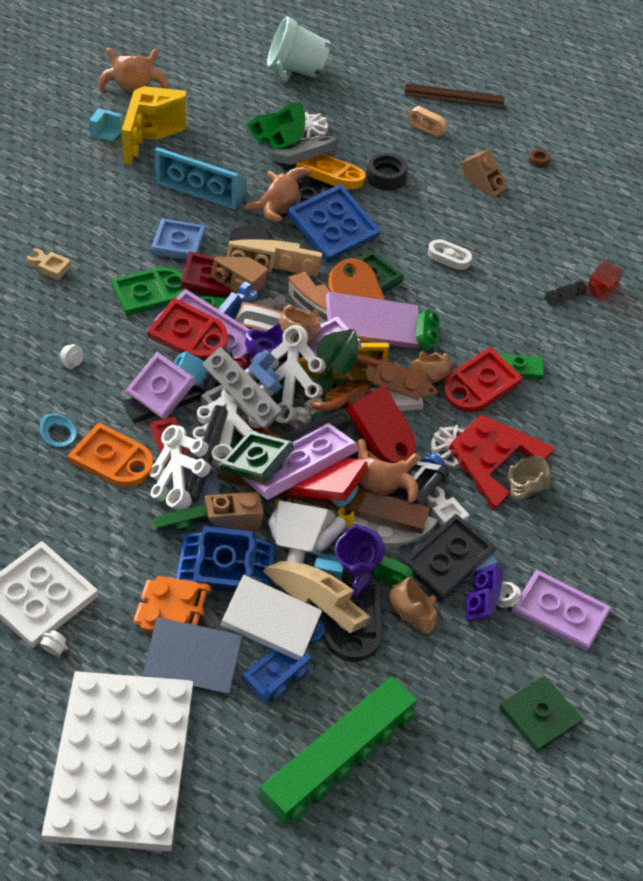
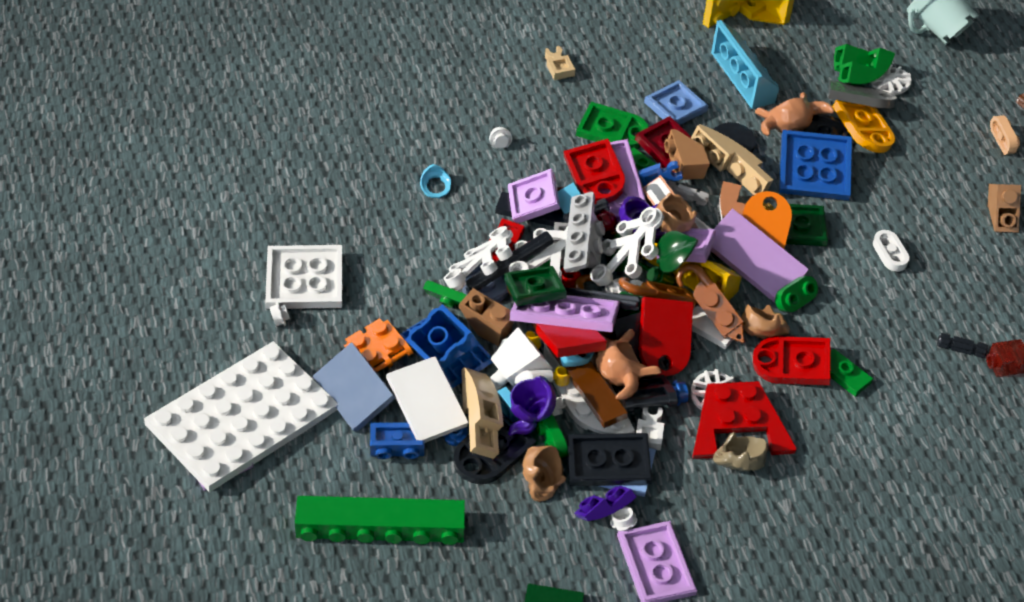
camera: 45 degrees right, 0 degrees up
orange tile [68,423,153,487] -> none
medium blue bracket [248,350,283,393] -> none
black tyre [366,153,408,191] -> none

